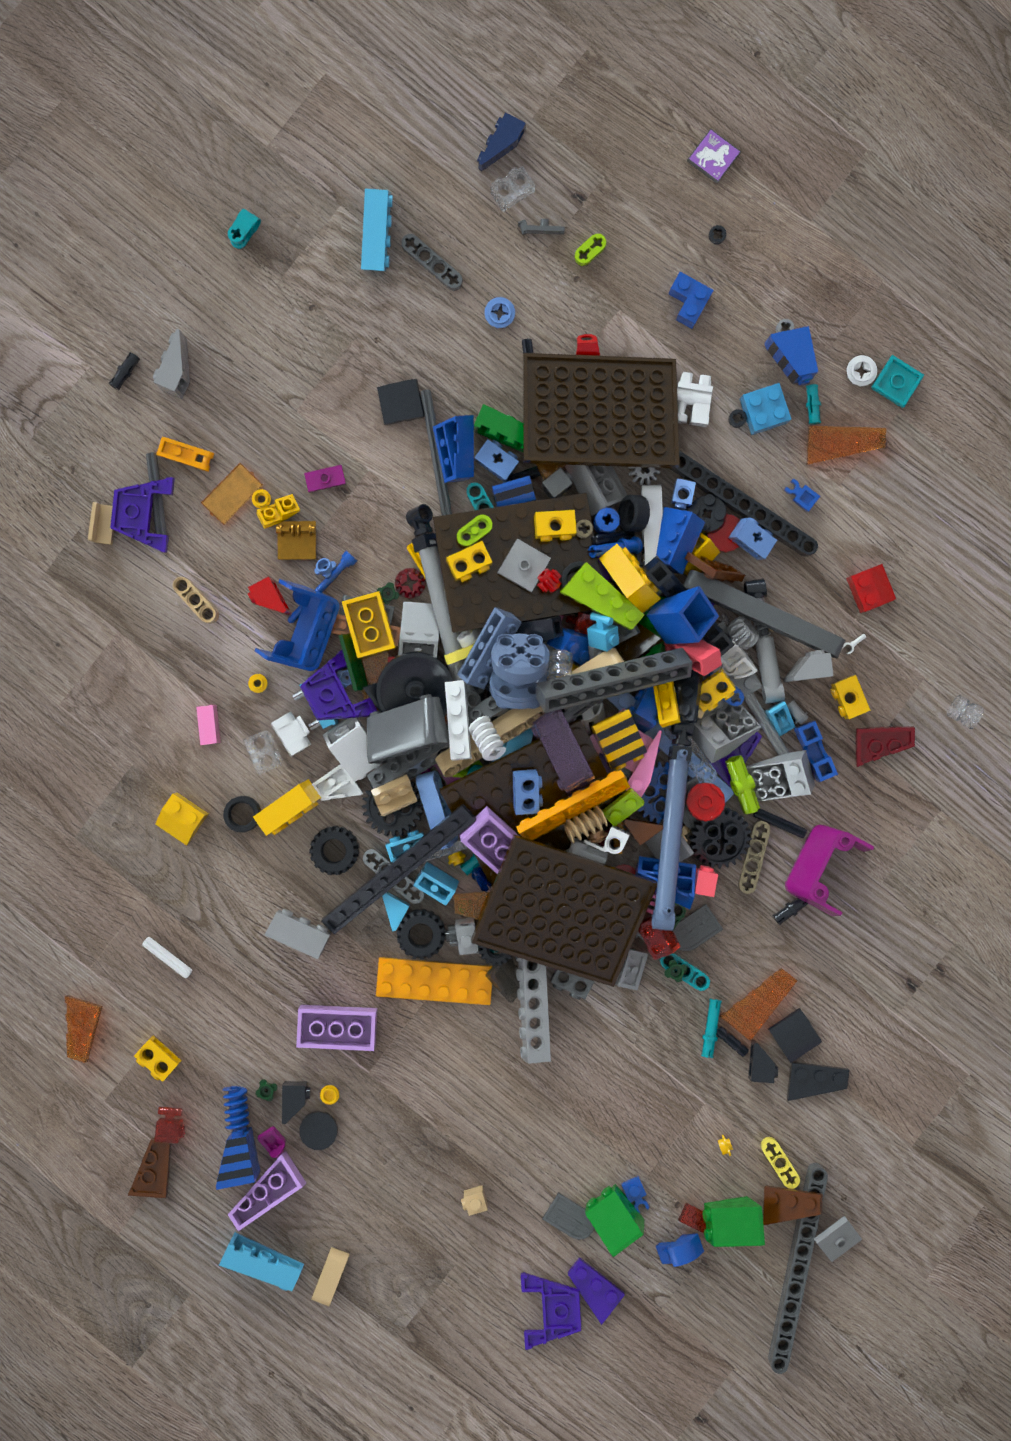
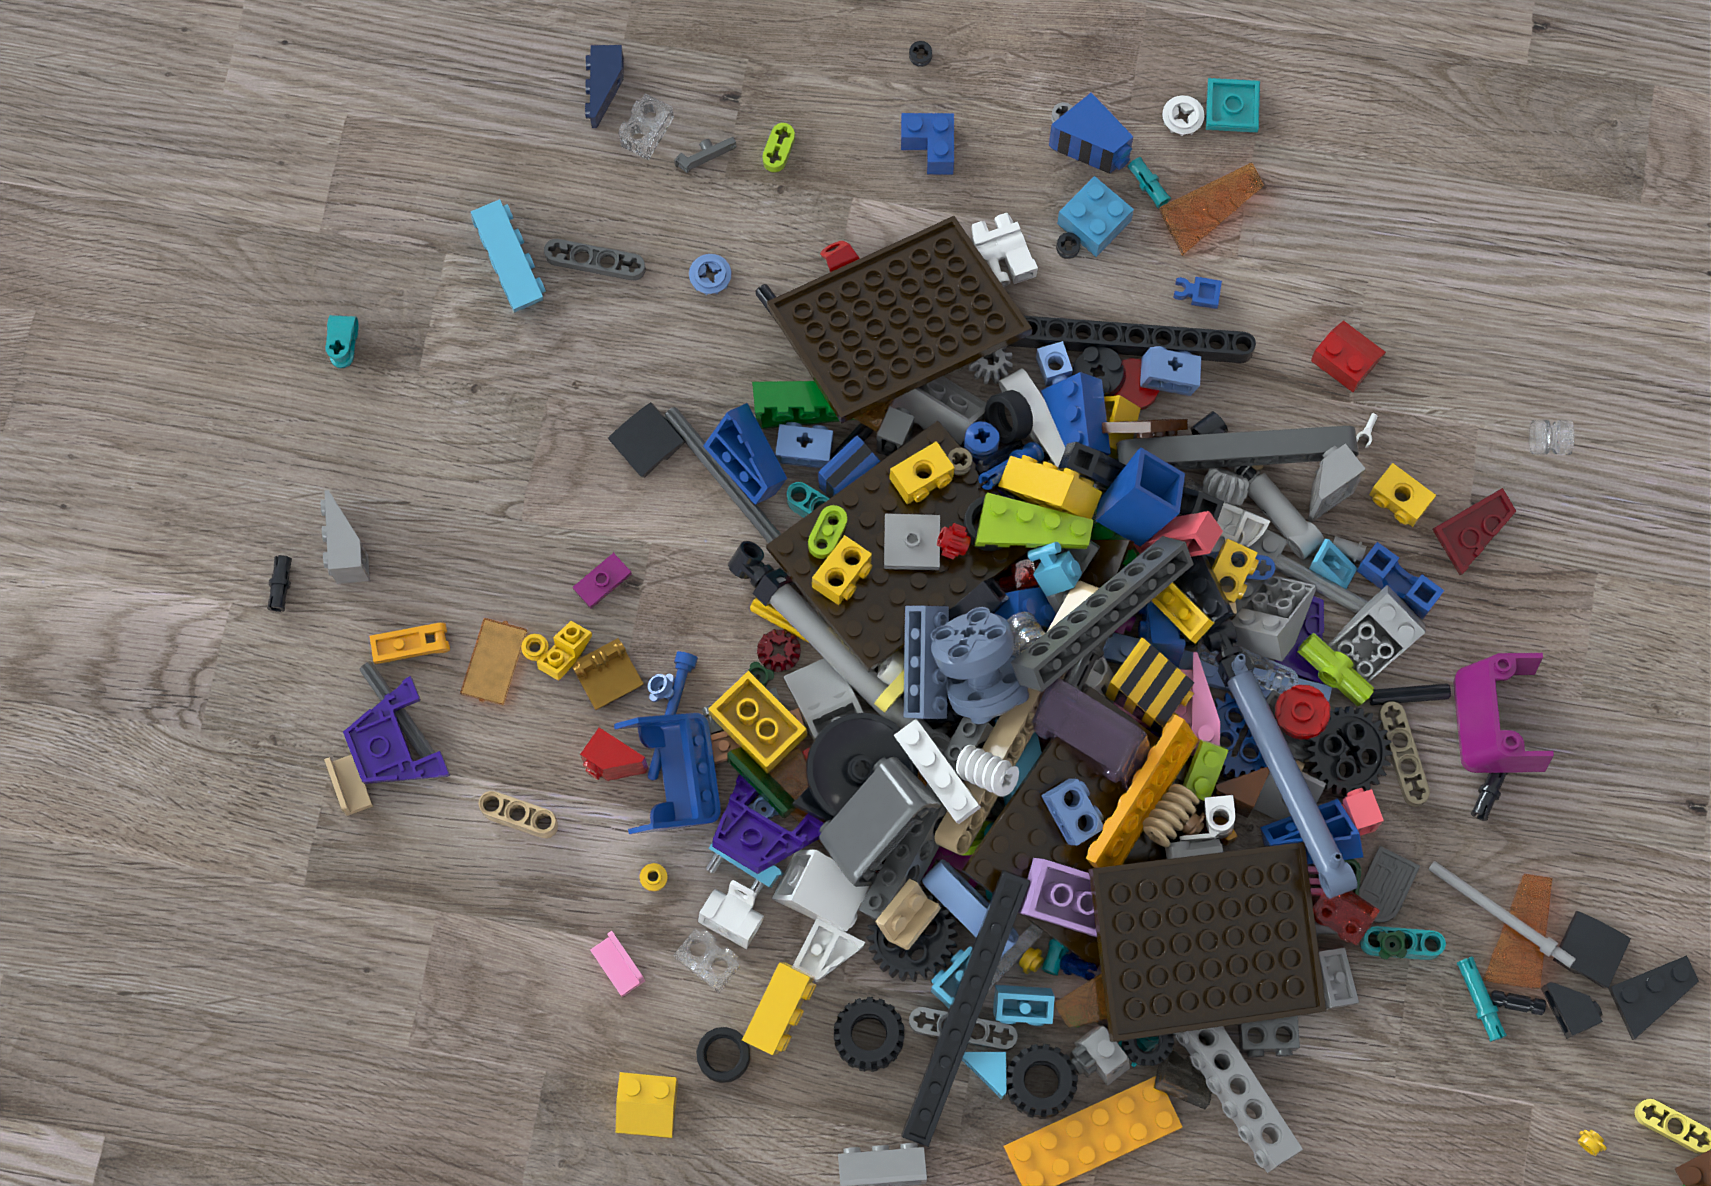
camera: 25 degrees left, 15 degrees down
none -> light grey bar [1428,861,1576,968]

